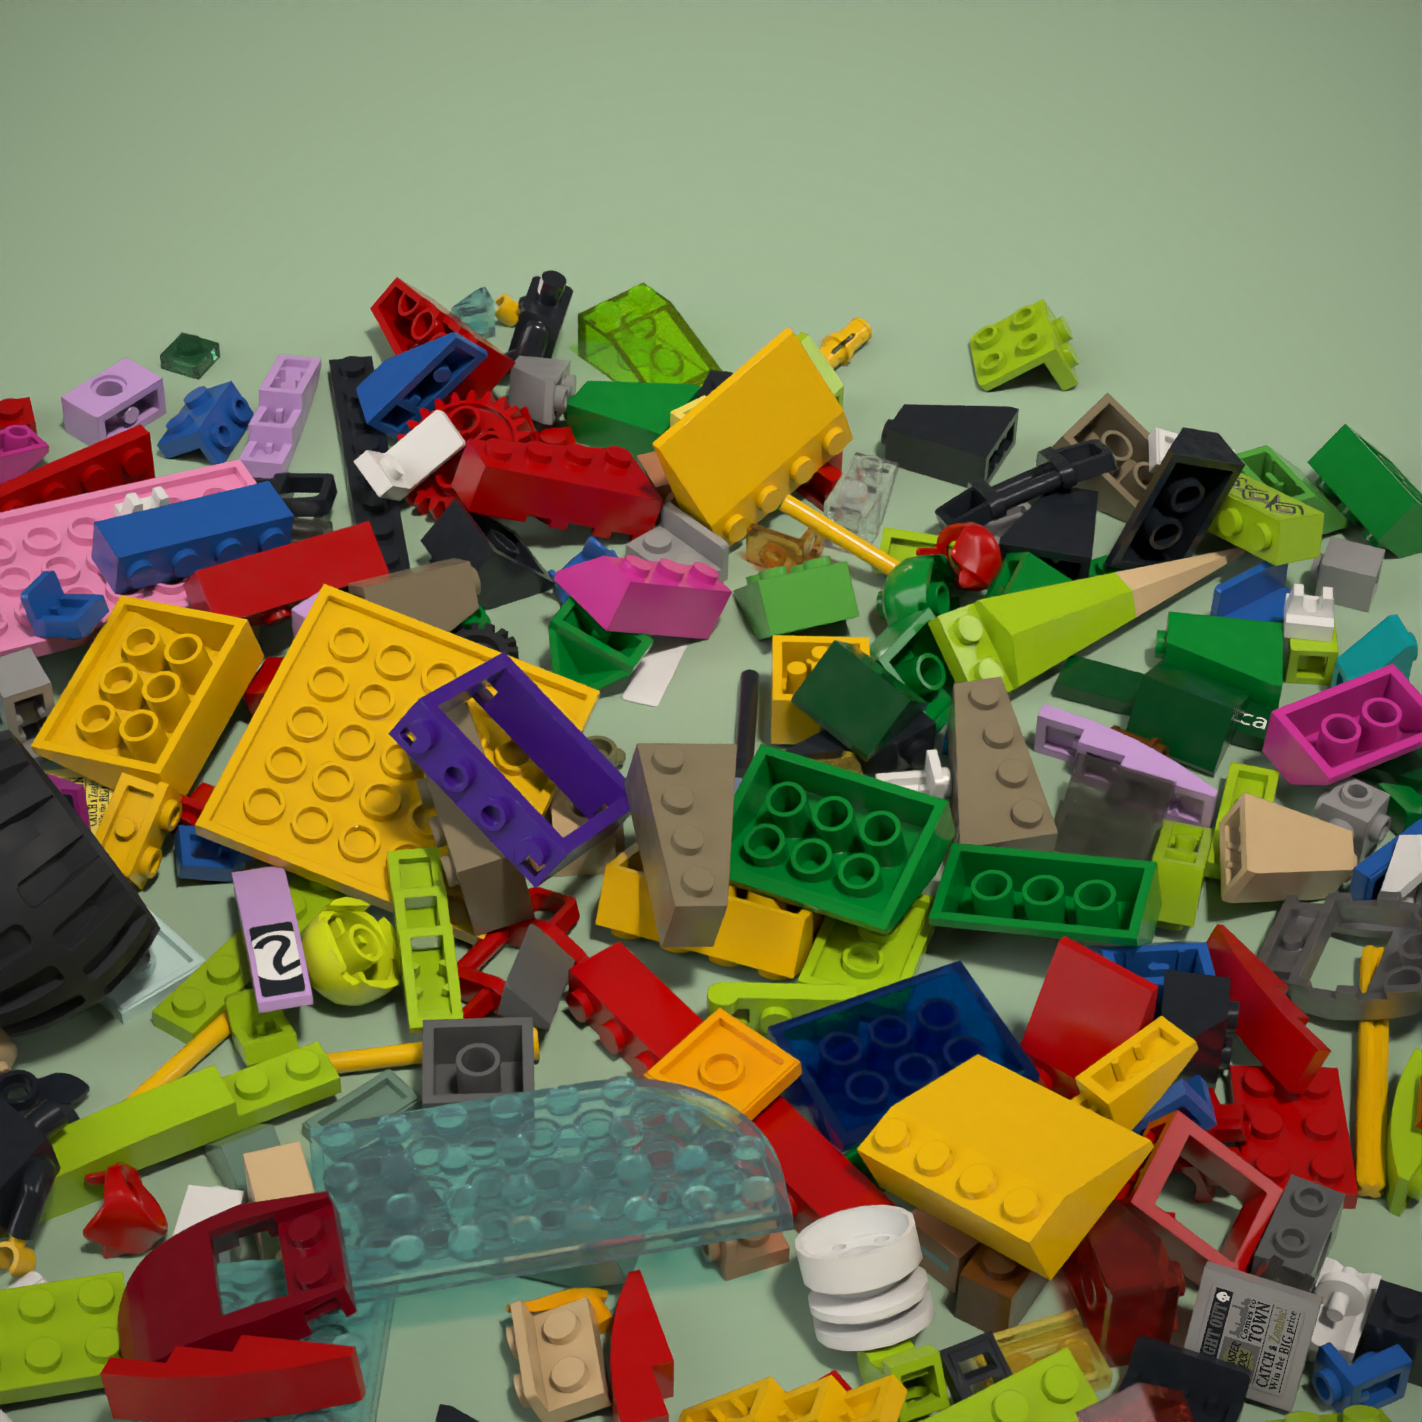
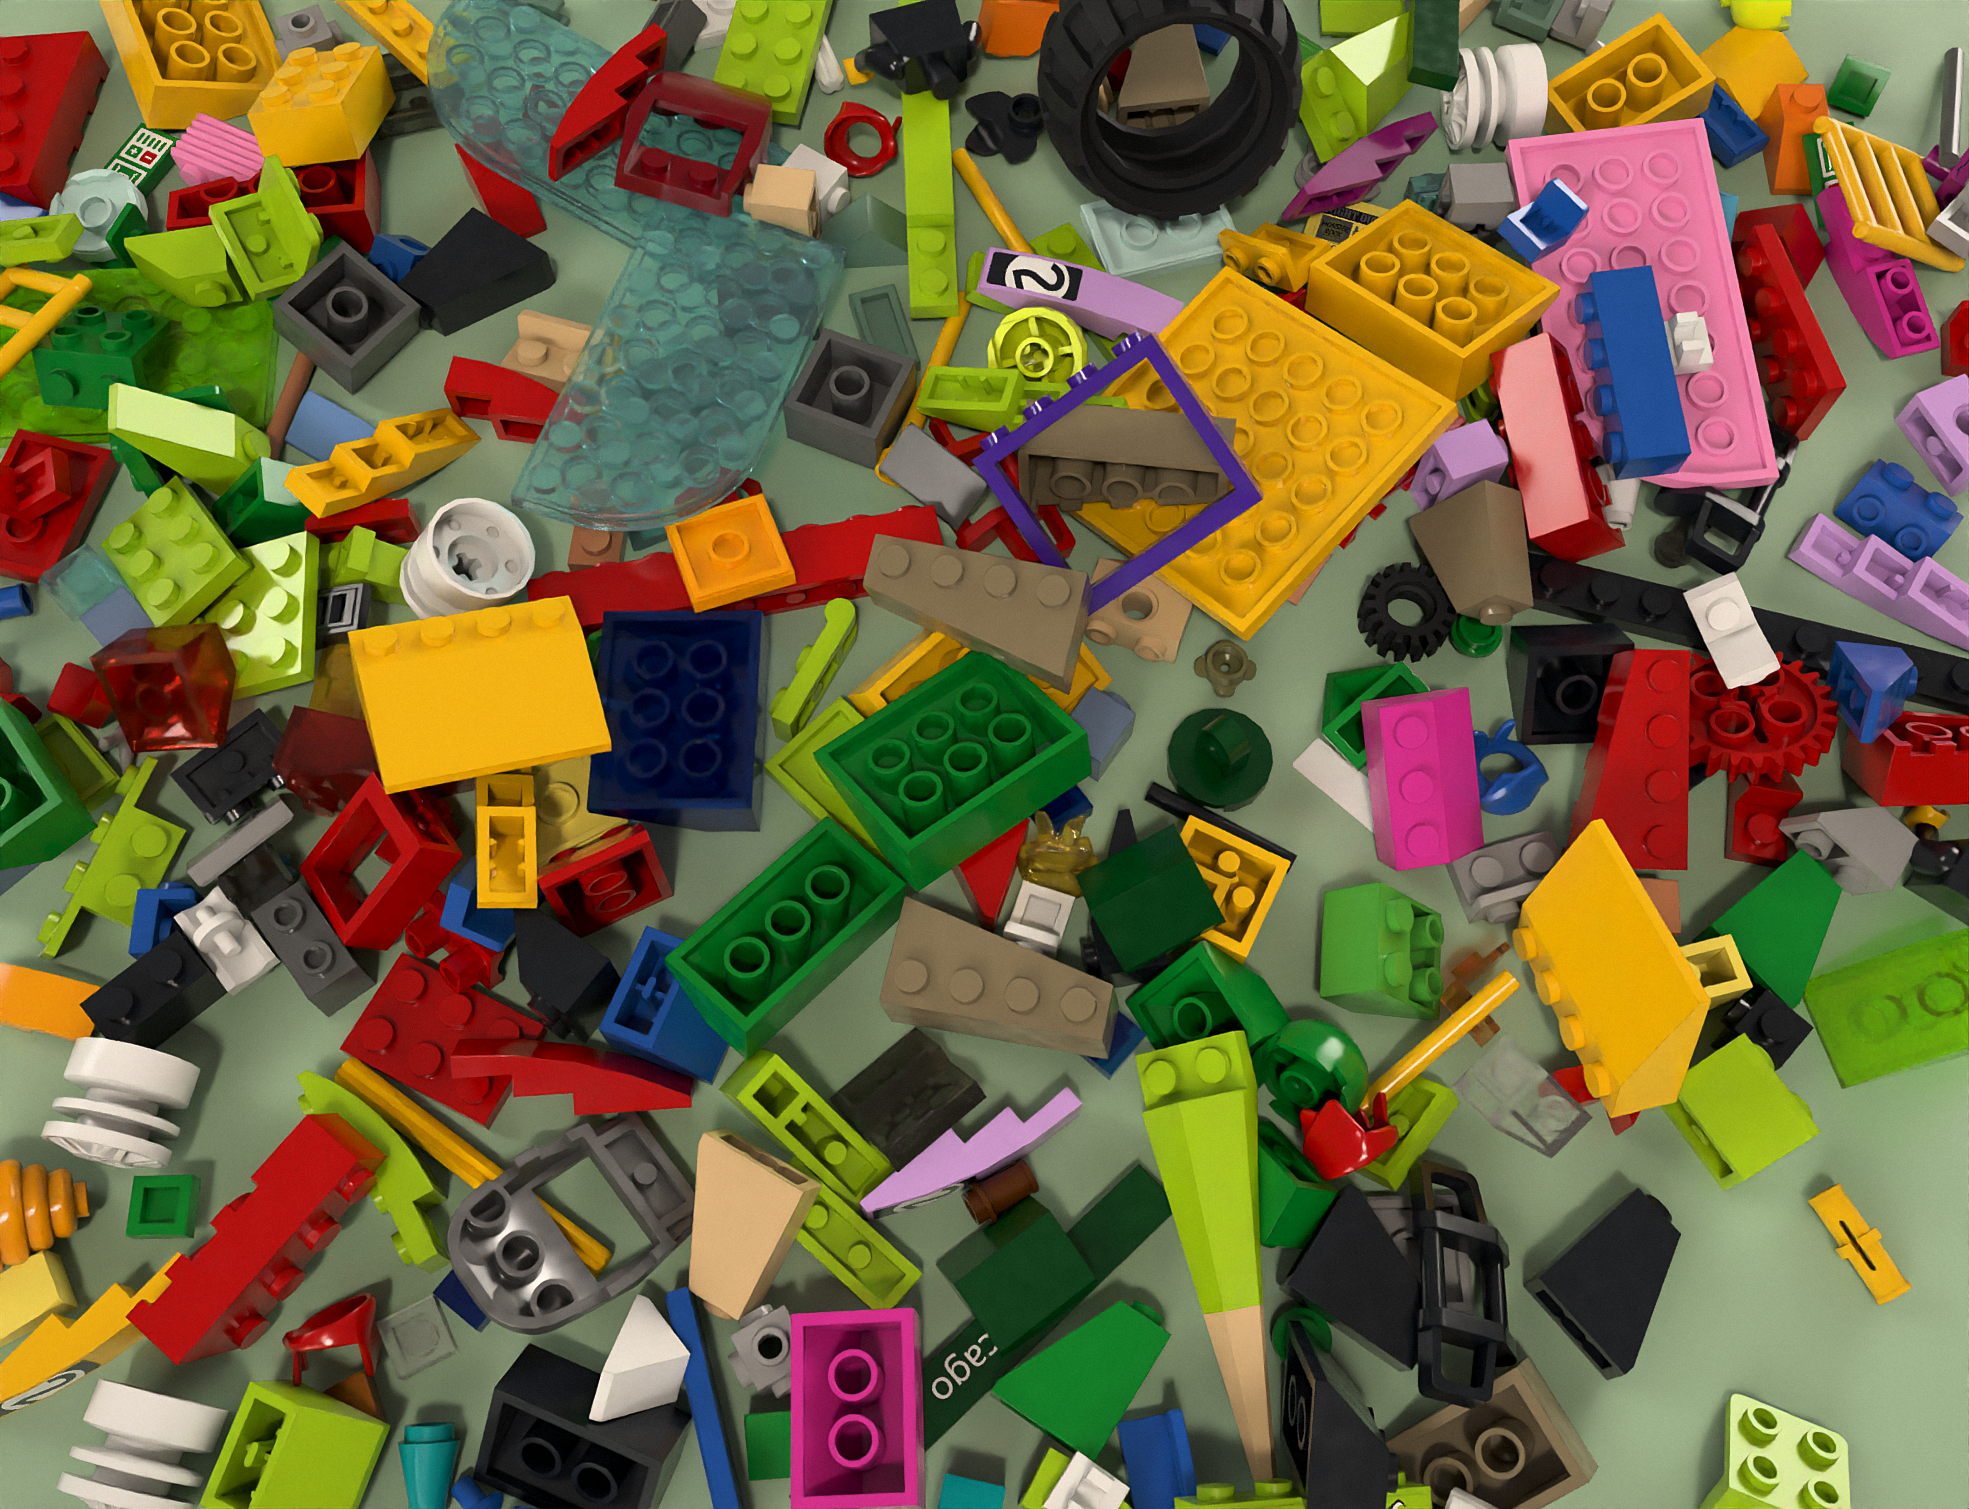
camera: 115 degrees right, 25 degrees up
none -> dark green tile [1167,708,1273,812]

